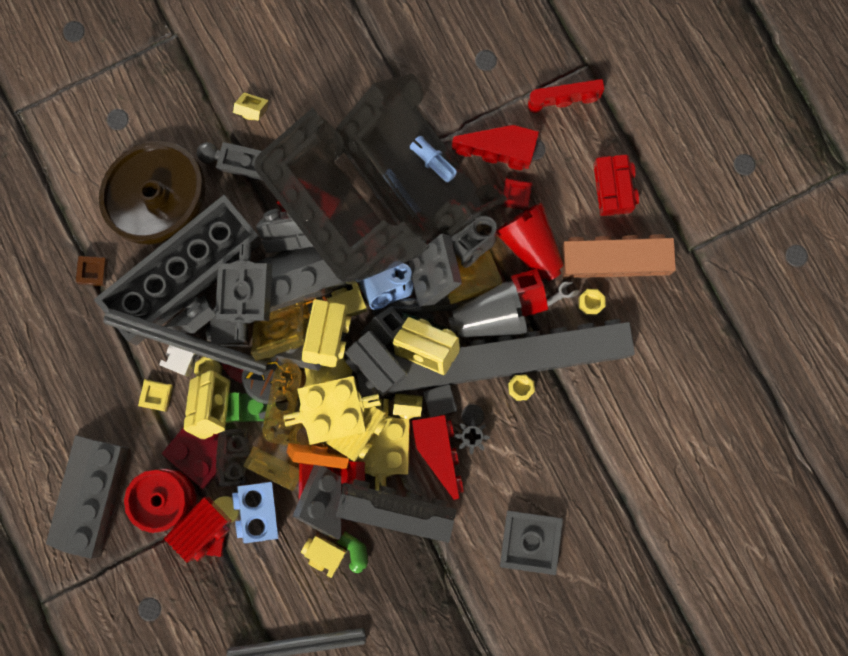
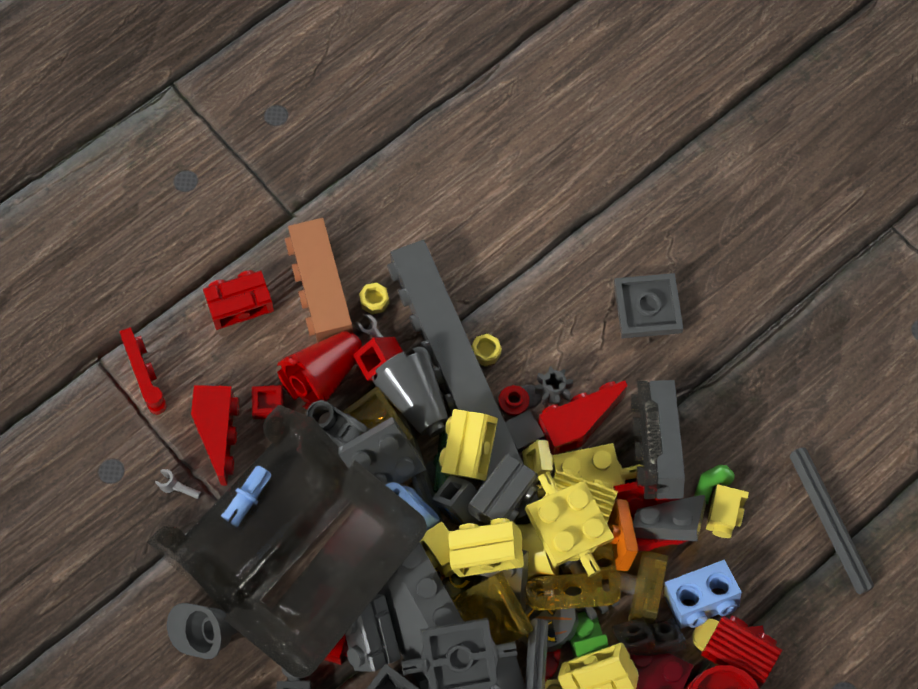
camera: 105 degrees left, 15 degrees down
none -> light grey hand [155,469,201,499]
none -> dark grey piece [167,603,238,659]
none -> red plate [499,385,530,416]

